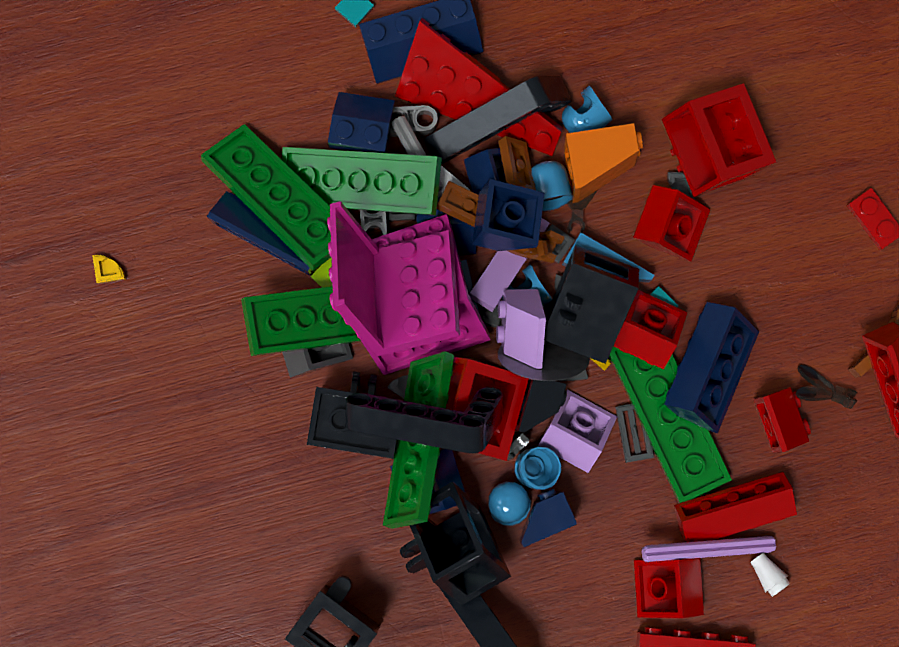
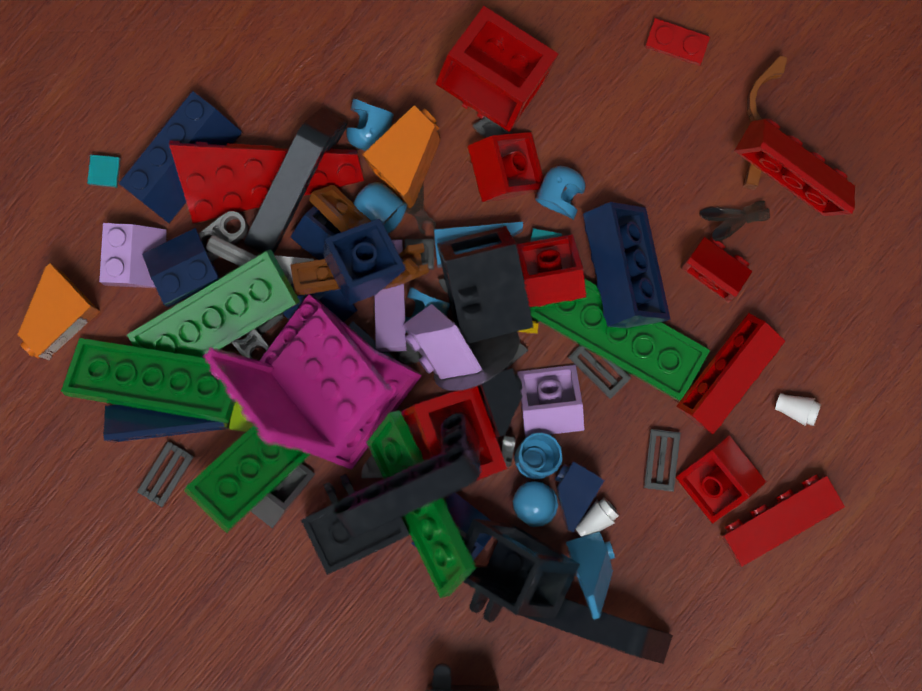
camera: 30 degrees left, 0 degrees up
yellow tile [92,255,126,284] -> none
lavender axle [641,536,776,562] -> none
none -> orange slope [18,263,100,360]
none -> lavender slope [99,223,167,288]
none -> dark grey tile [137,441,194,507]
none -> dark azure helmet [535,166,585,220]
none -> dark azure slope [566,531,615,619]
none -> white cone [576,498,620,537]
none -> dark grey tile [644,429,680,492]

